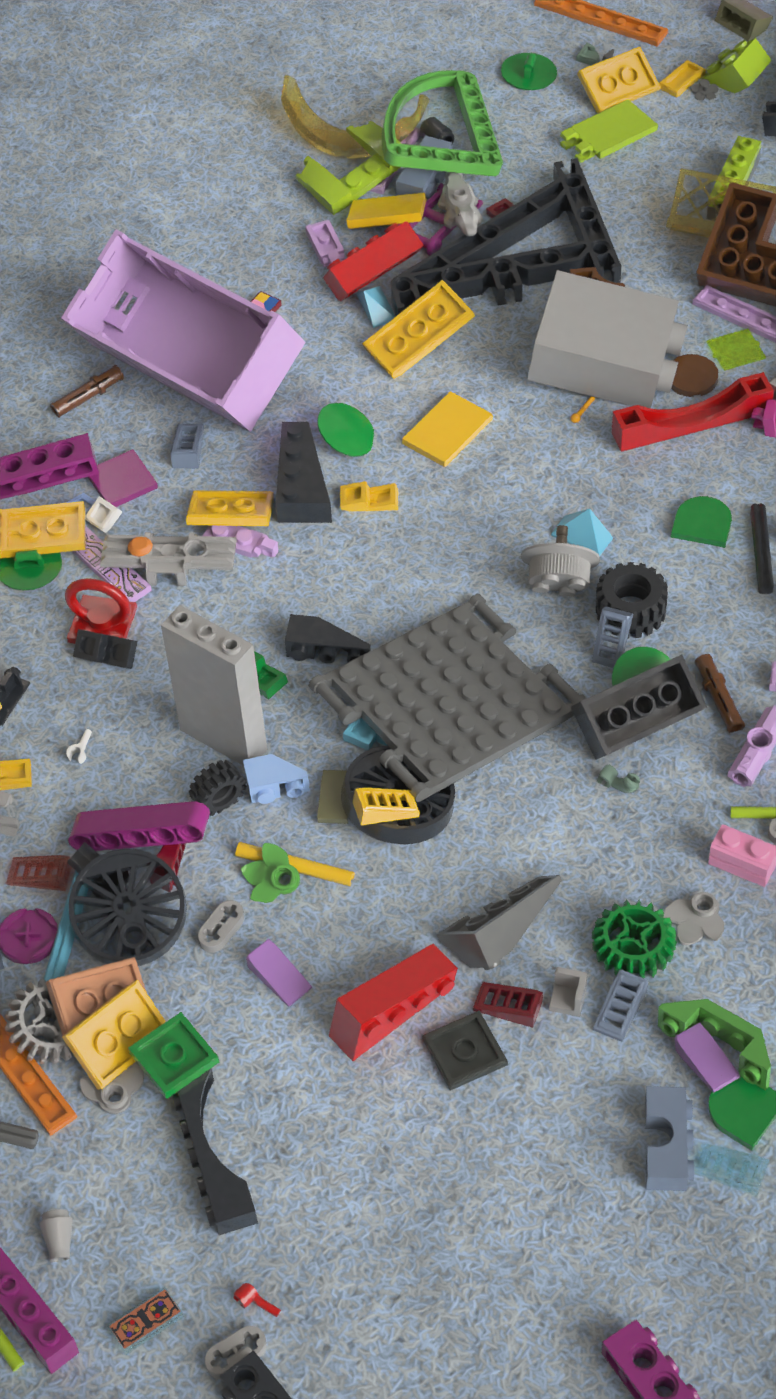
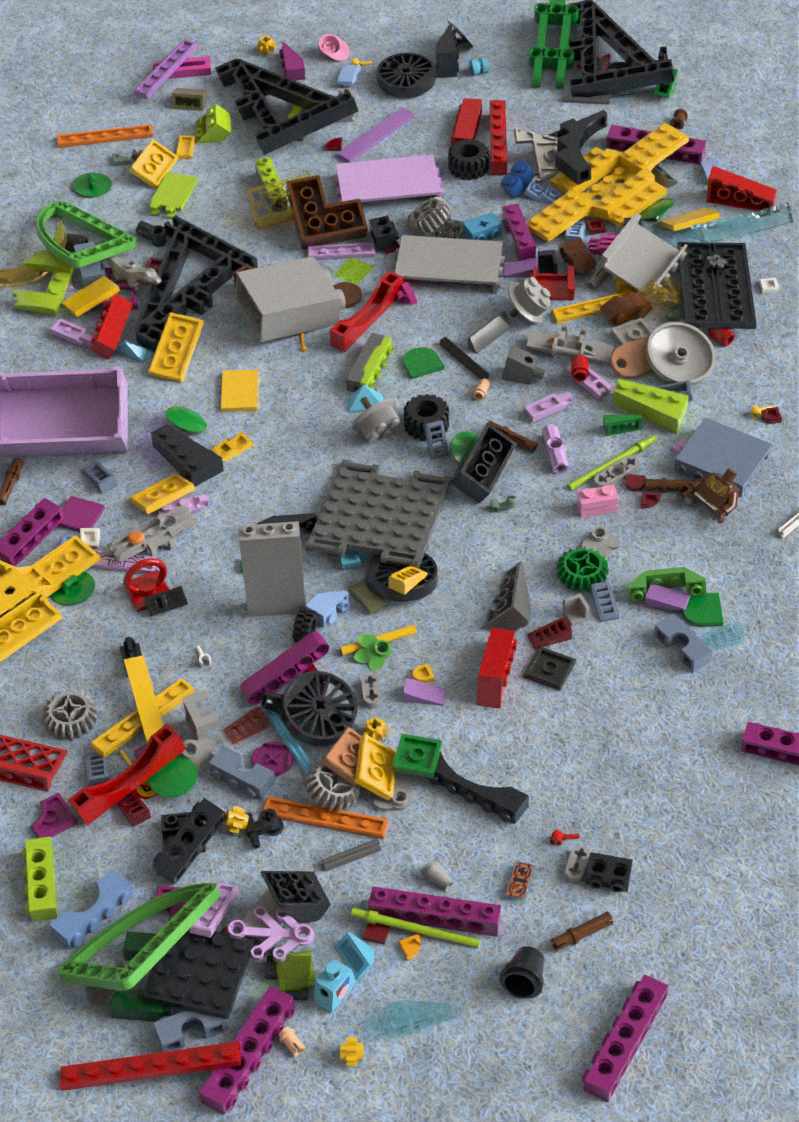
camera: 40 degrees left, 5 degrees down
dark grey plant [691,79,719,101] -> none
none -> black piece [136,221,167,247]
none -> piece [346,333,394,392]
none -> yellow gear [362,717,388,741]
none -> yellow tile [412,663,435,683]
none -> light nougat pin [473,379,490,401]

